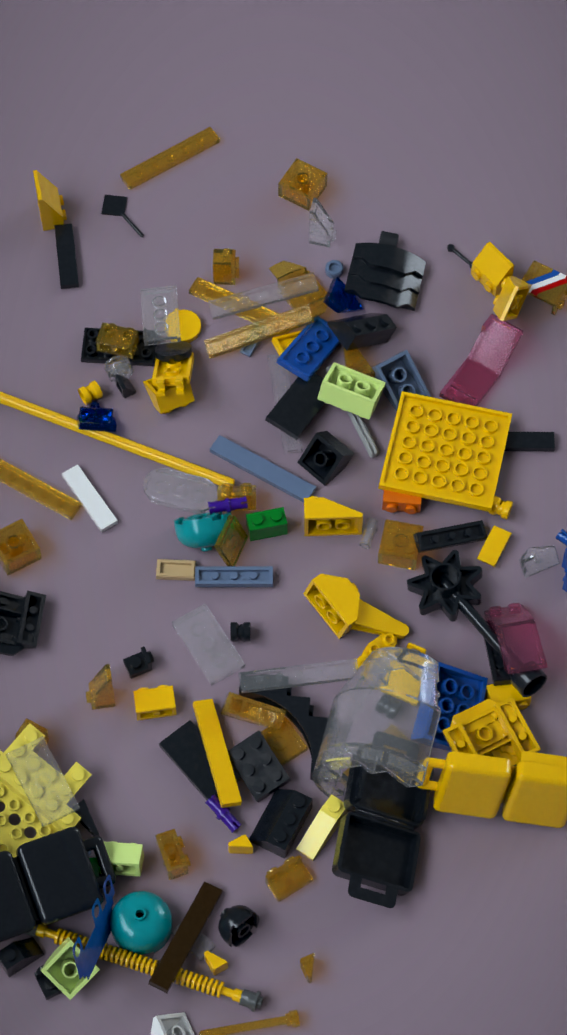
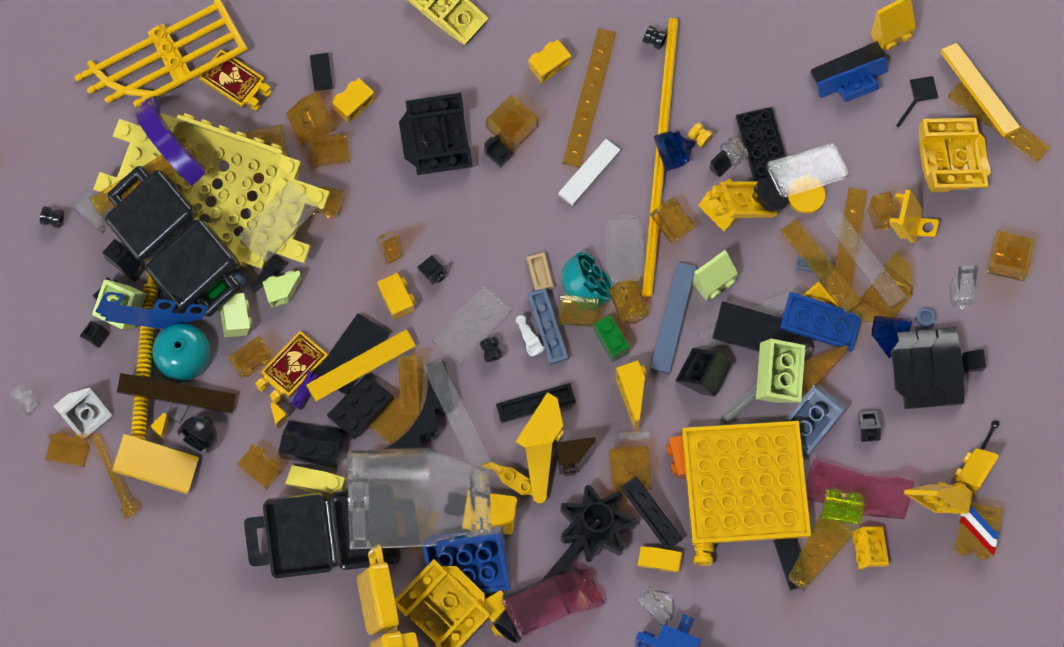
camera: 75 degrees right, 10 degrees up
clear yellow brick [96,322,139,359] -> none
dark purple pin [208,496,248,514] -> none
clear yellow slope [300,953,315,983] -> none
black slope [327,313,397,351] -> none
none -> black slope [80,321,110,348]
none -> yellow tile [112,434,199,494]
none -> tile [255,331,328,404]
none -> yellowish green slope [263,270,302,308]
none -> black bracket [484,135,514,168]
none -> black tile [496,383,576,424]
none -> white piece [516,315,545,356]
none -> dark brown slope [556,437,596,476]
none -> clear yellow brick [650,197,695,244]
none -> yellowish green slope [693,250,738,301]
none -> clear yellow wing [788,510,853,591]
none -> blue bracket [817,57,888,102]
none -> clear neon green bracket [821,489,865,525]
none -> yellow bracket [853,527,889,570]
none -> black bracket [858,410,881,442]
none -> yellow piece [889,189,939,243]
none -> yellow slope [919,118,991,192]
none -> yellow tile [940,43,1020,137]

